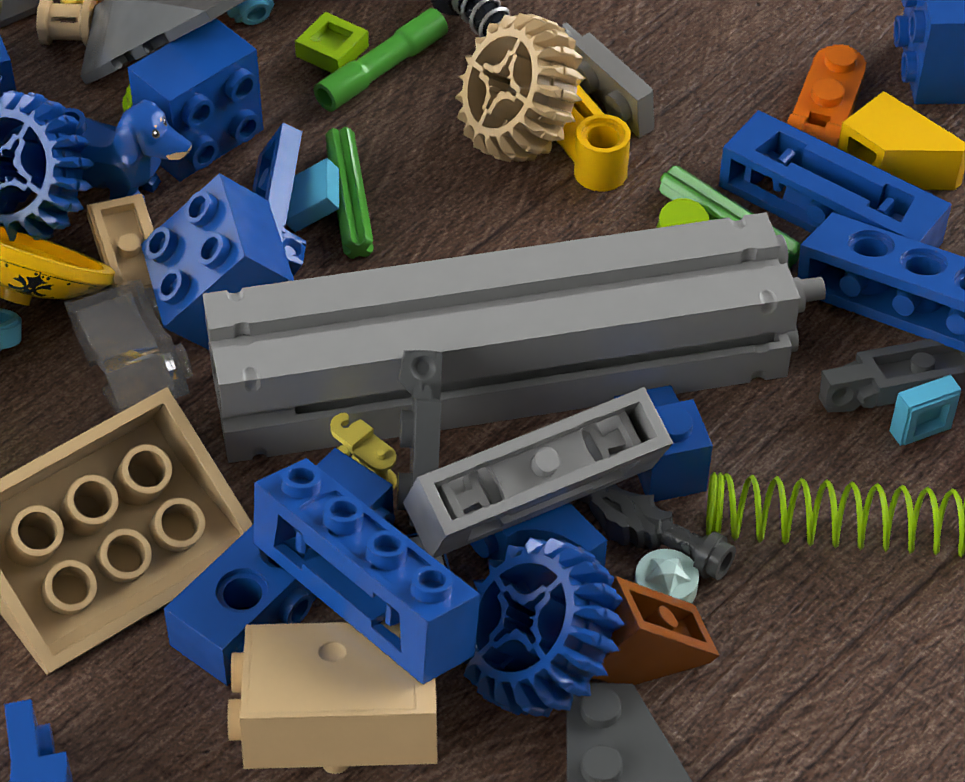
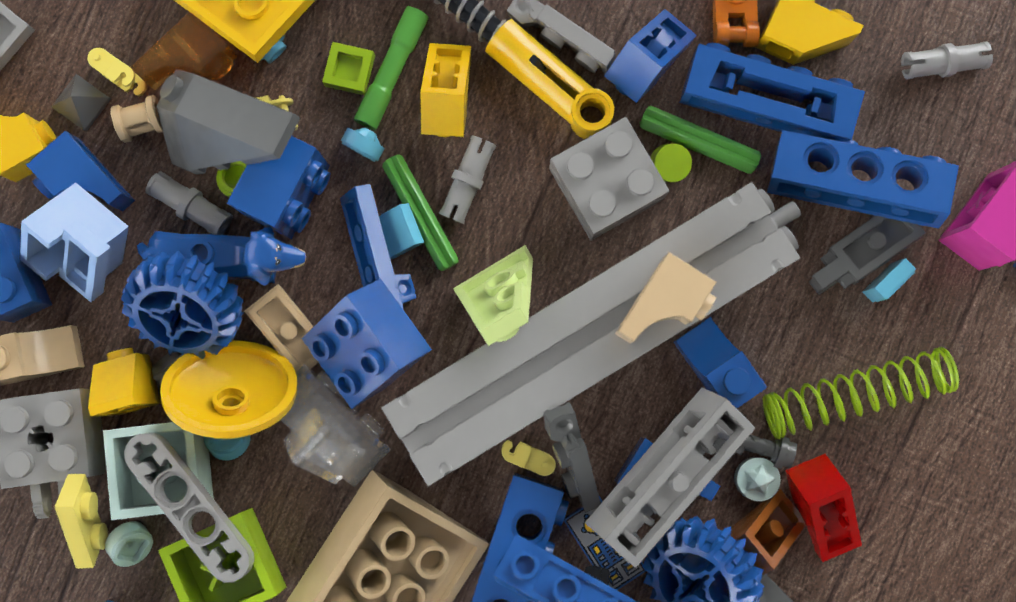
camera: 15 degrees left, 35 degrees up
tan gear [455,13,585,162] -> none
none -> light grey pin [145,171,233,235]
none -> clear slope [284,406,367,485]
none -> medium azure tile [341,127,385,162]
none -> yellow arch [420,43,471,137]
none -> light grey pin [438,135,497,224]
none -> yellowish green wing [453,245,533,346]
none -> light grey brick [549,117,670,241]
none -> blue arch [604,9,697,103]
none -> tan arch [615,252,717,343]
none -> red arch [785,454,862,563]

